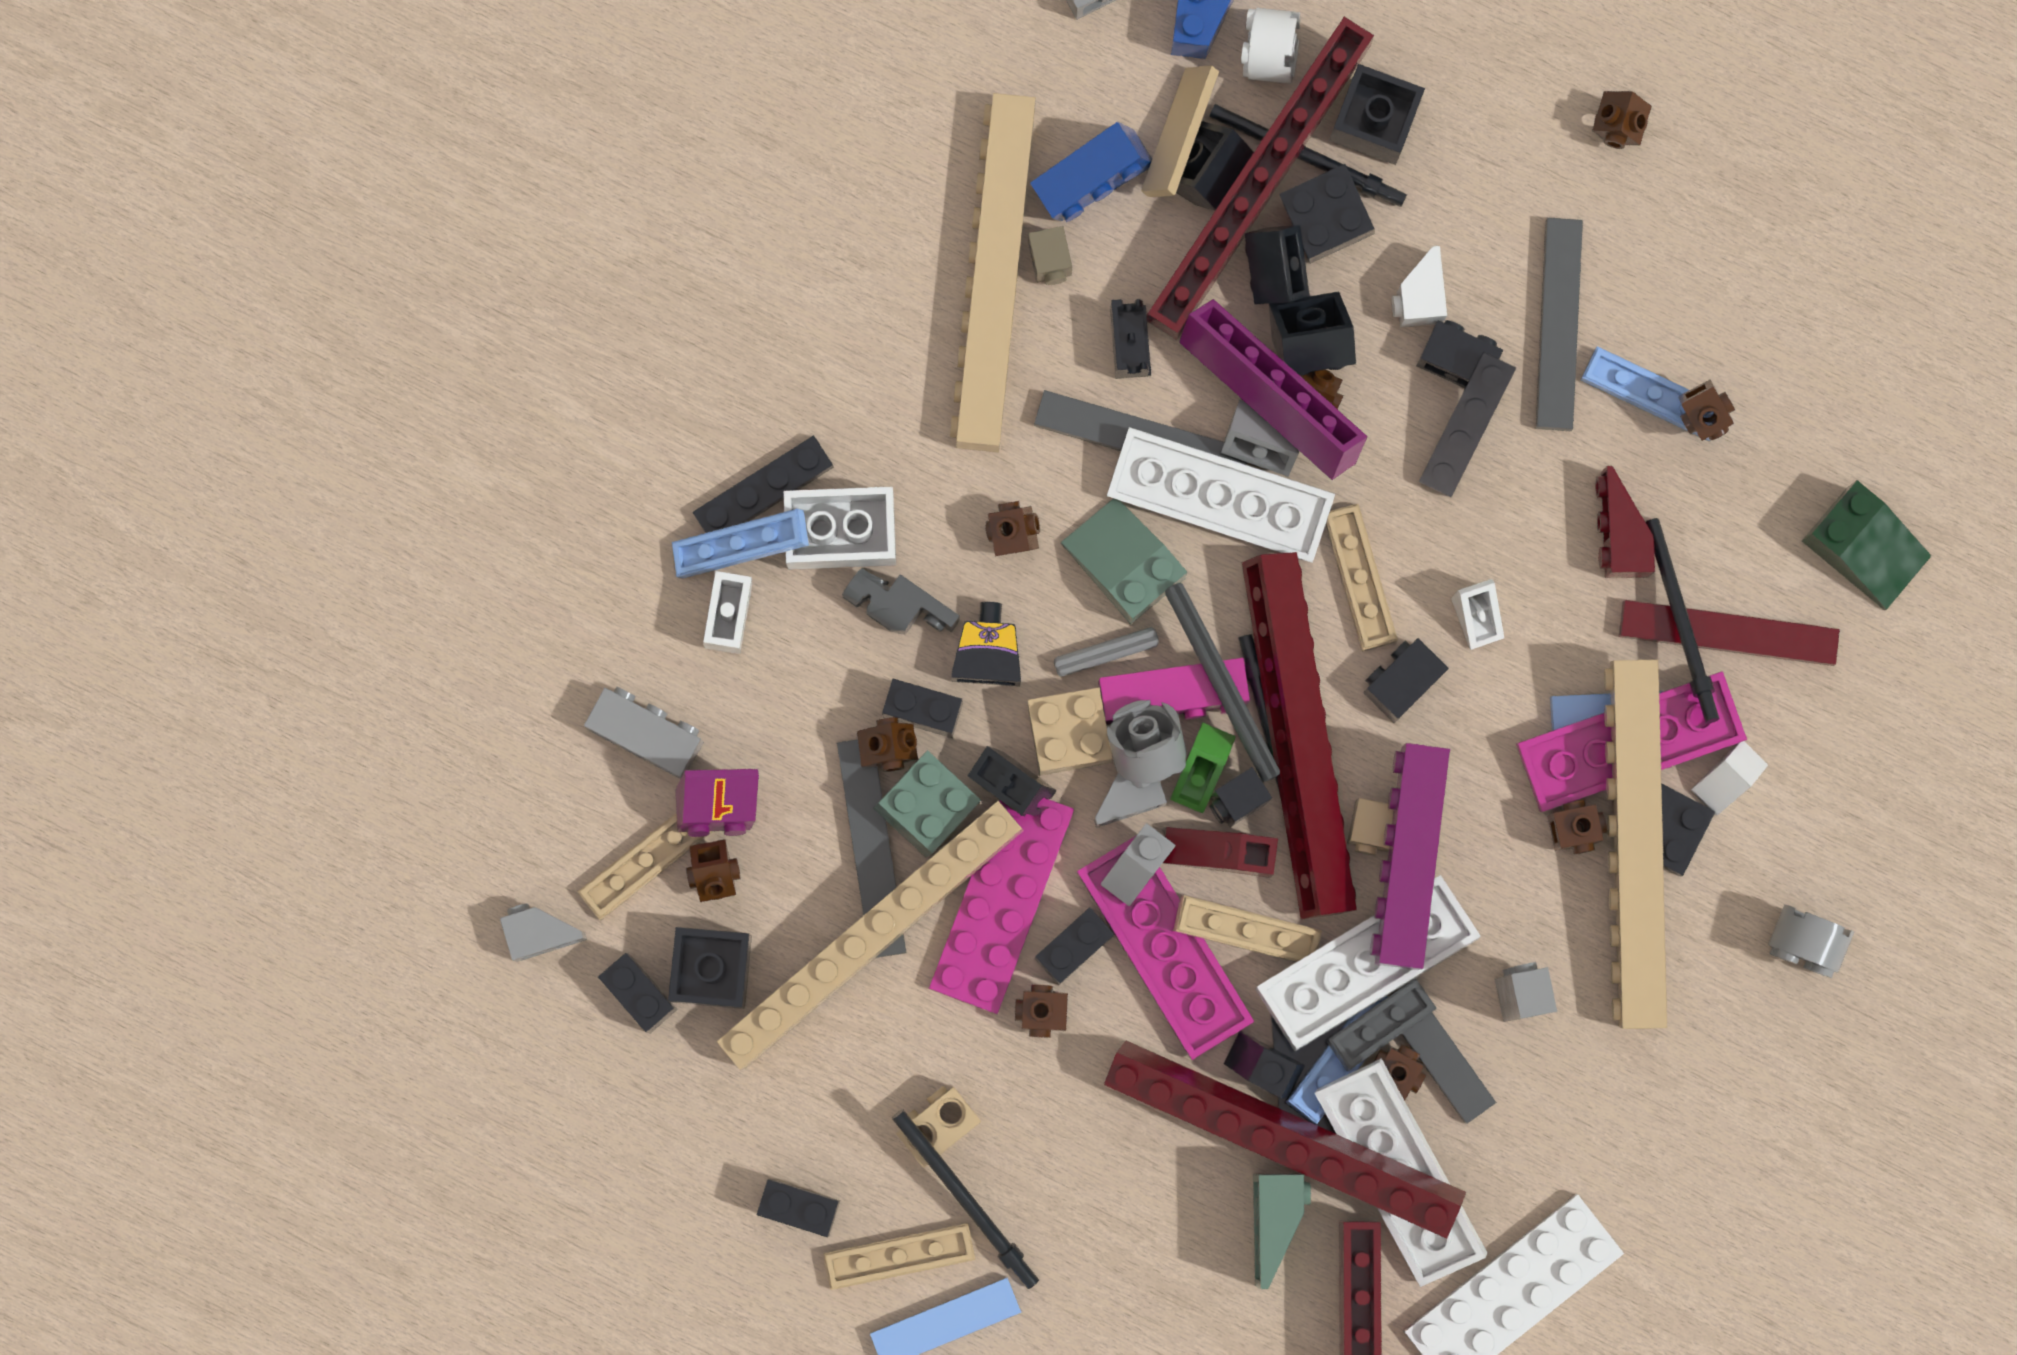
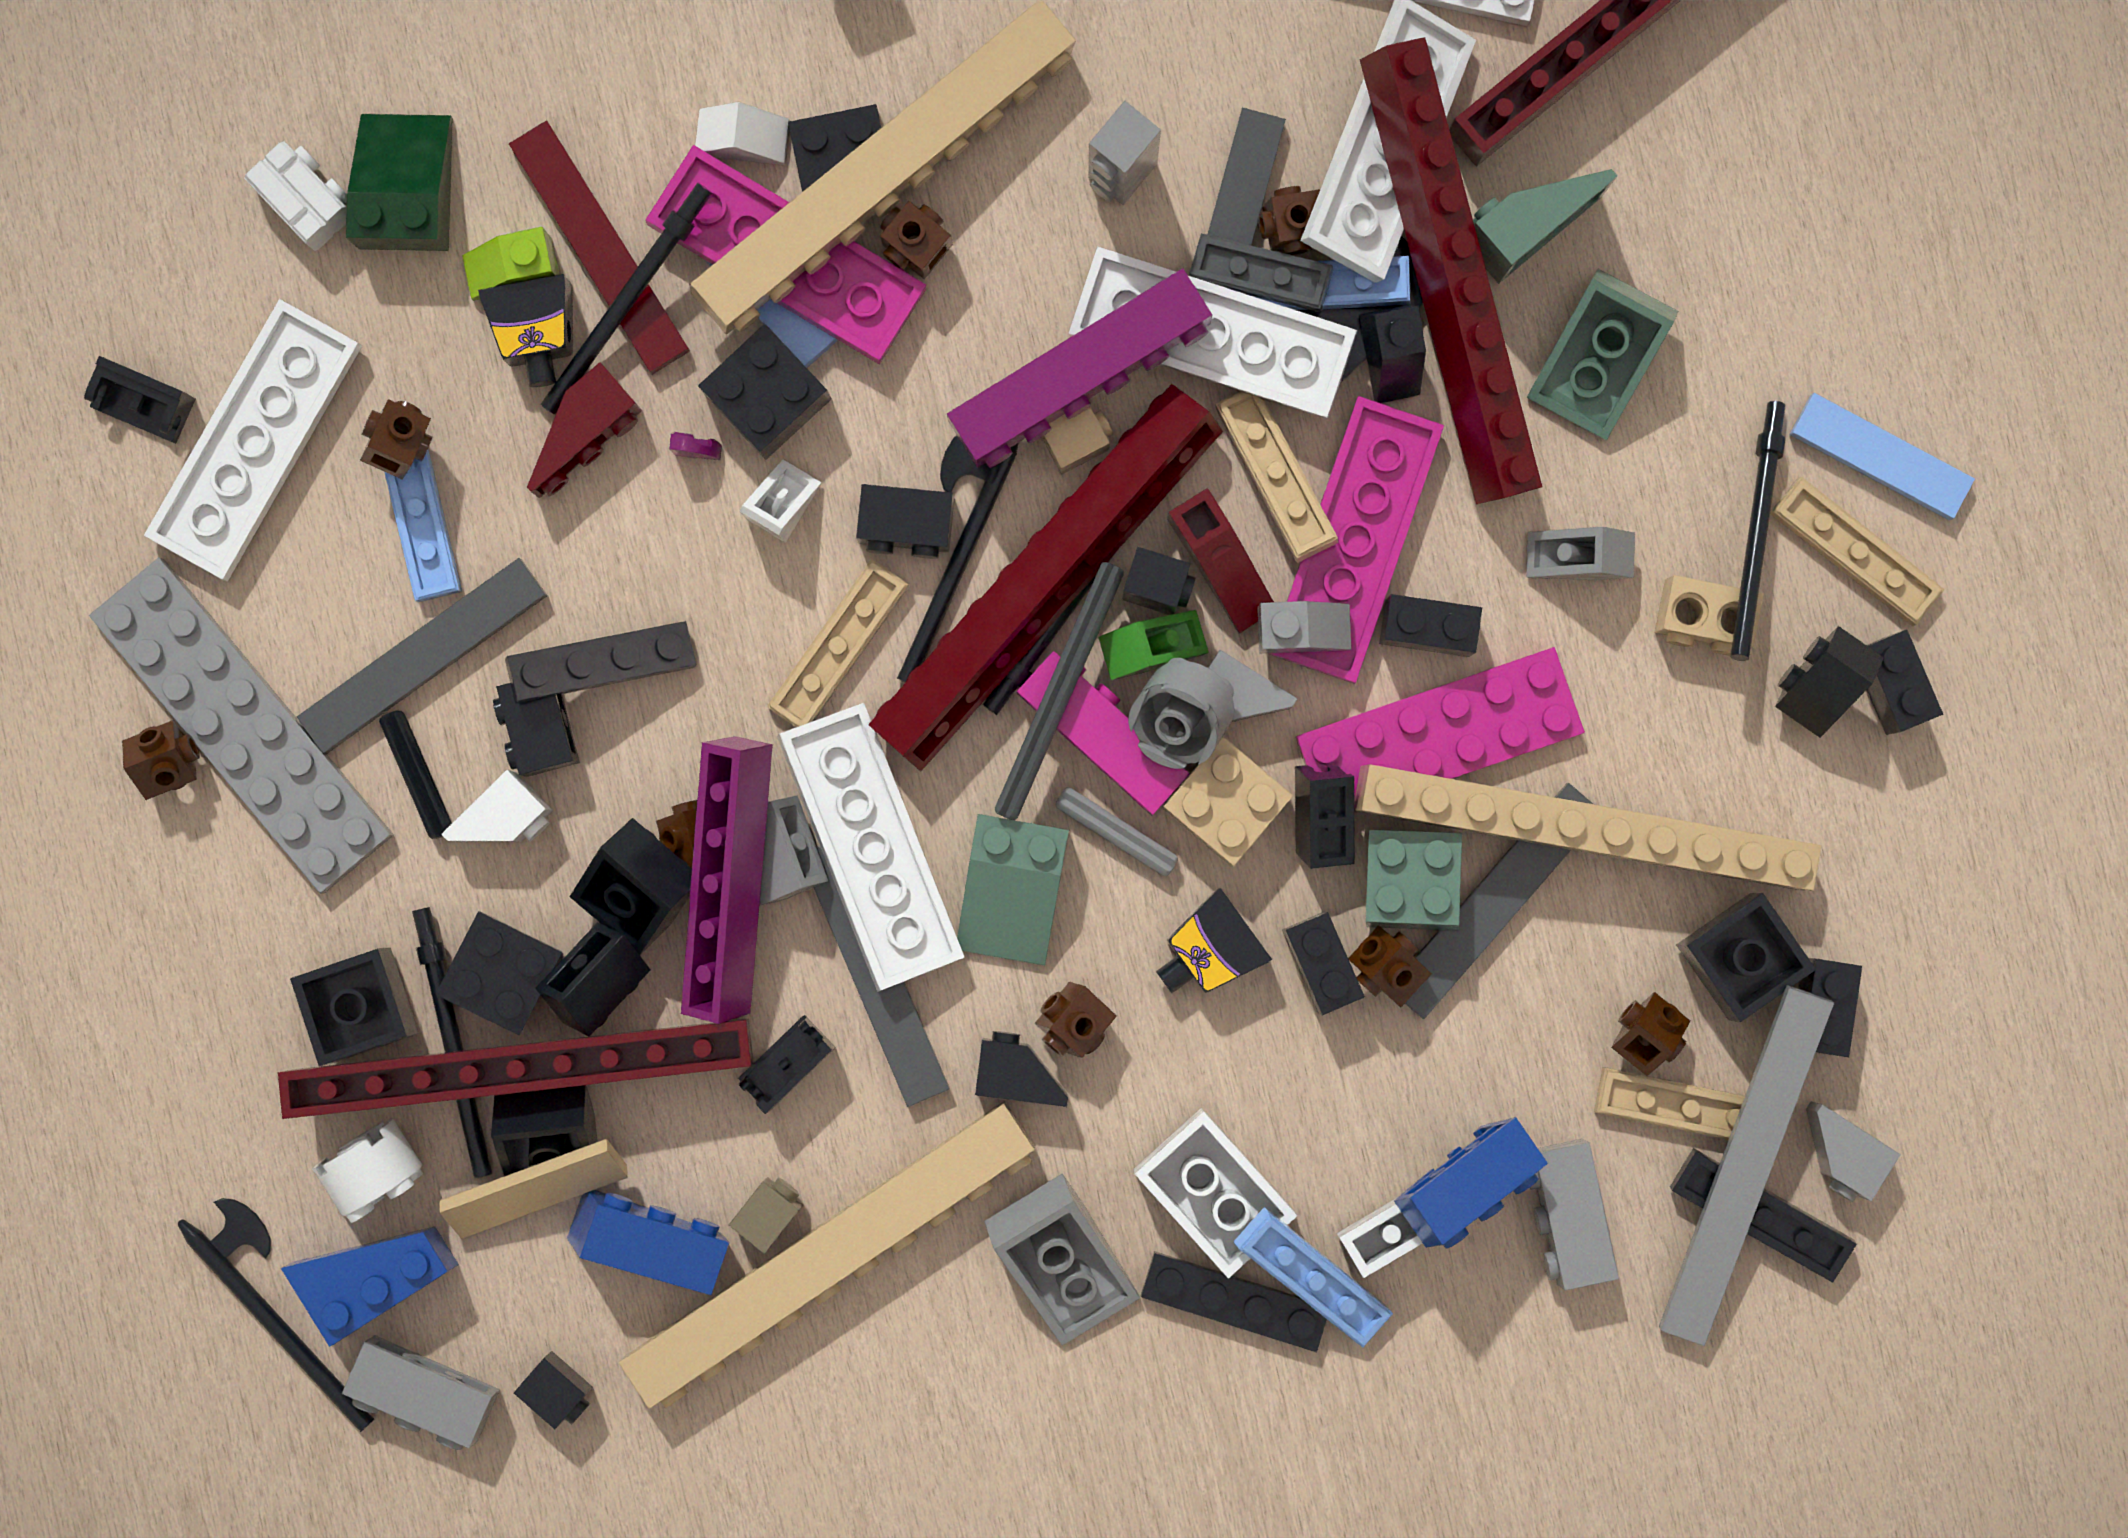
camera: 120 degrees left, 5 degrees up
magenta slope [675,769,759,837] -> none
dark grey plate [842,568,960,635] -> none
reddish brown brick [1015,985,1068,1038] -> none
none -> black hinge [84,356,196,444]
none -> light grey plate [89,557,394,894]
none -> white plate [144,299,362,582]
none -> white brick [244,141,347,251]
none -> black axle [379,710,452,839]
none -> lime slope [462,227,560,301]
none -> black torso [478,274,573,387]
none -> black brick [514,1351,593,1430]
none -> magenta tile [669,432,722,460]
none -> black brick [698,324,832,460]
none -> black piece [897,435,1019,683]
none -> black slope [975,1031,1068,1107]
none -> light grey slope [984,1173,1140,1346]
none -> blue wedge [1394,1117,1548,1249]
none -> light grey slope [1526,527,1635,580]
none -> sand green slope [1527,268,1679,440]
none -> light grey tile [1659,985,1834,1346]
none -> black plate [1670,1148,1857,1283]
none -> black brick [1775,626,1884,738]

